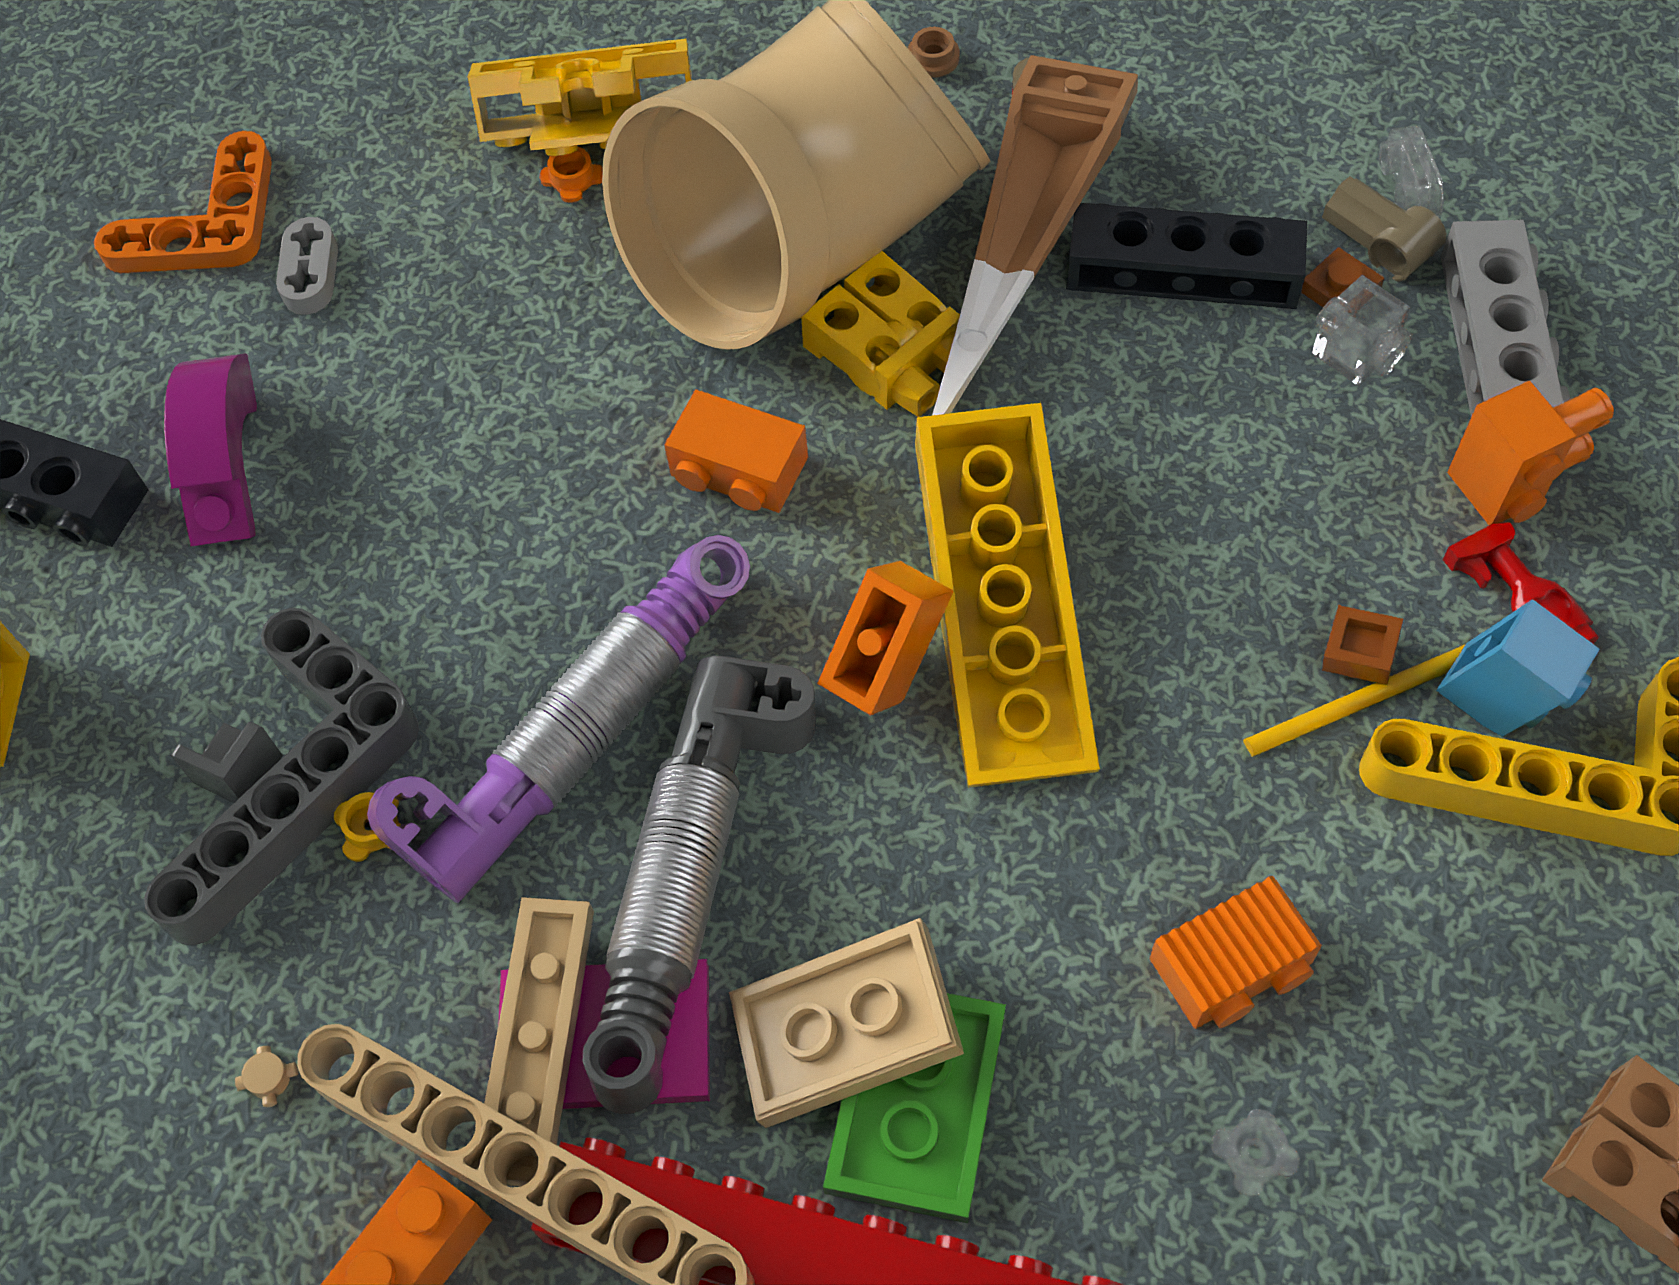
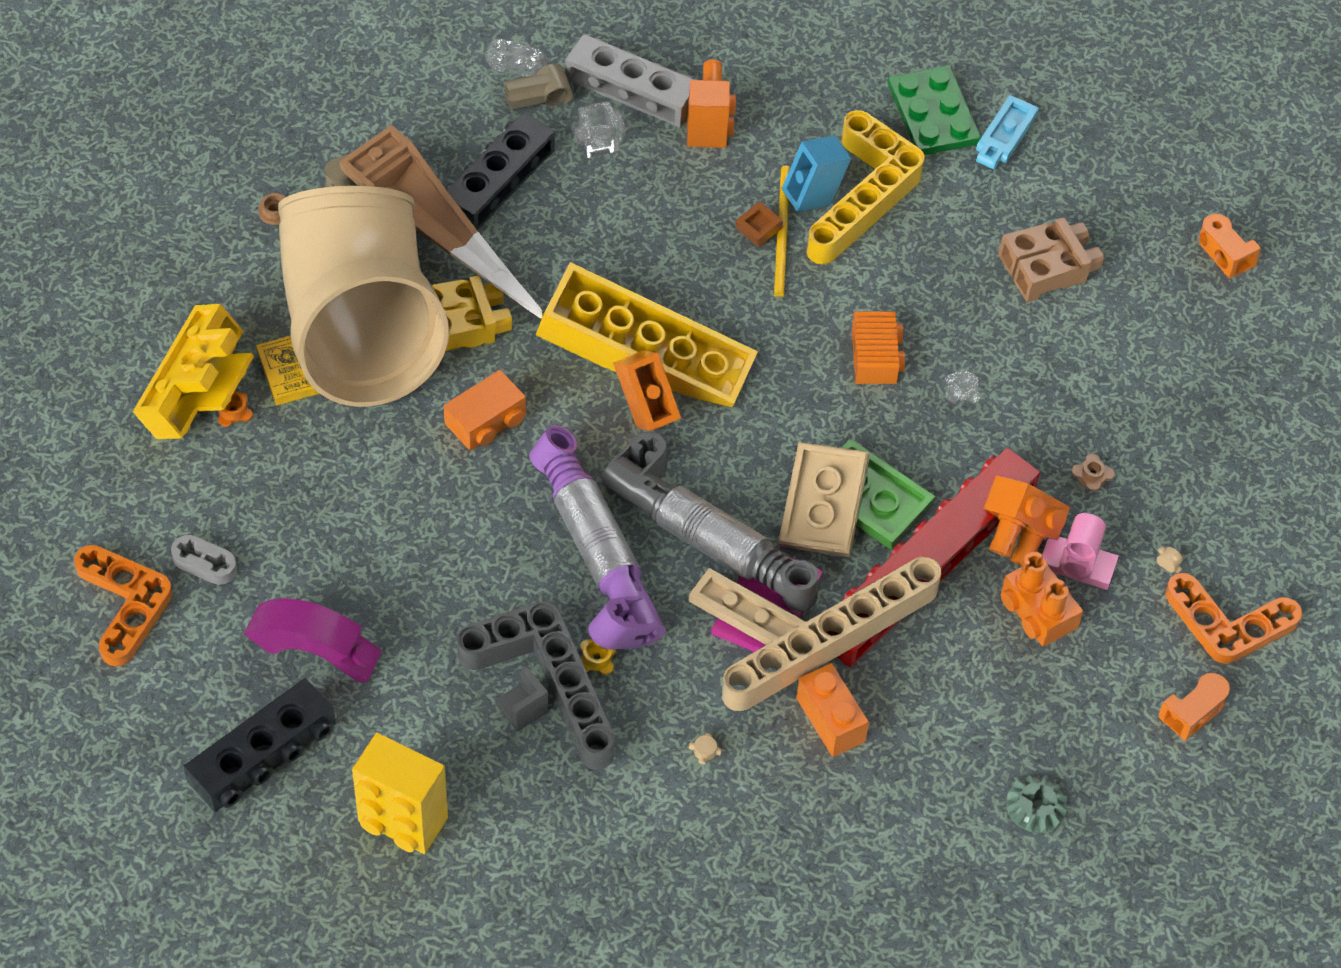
camera: 70 degrees left, 5 degrees down
dark orange plate [1301,247,1384,322] -> none
red piece [1443,522,1599,644] -> none

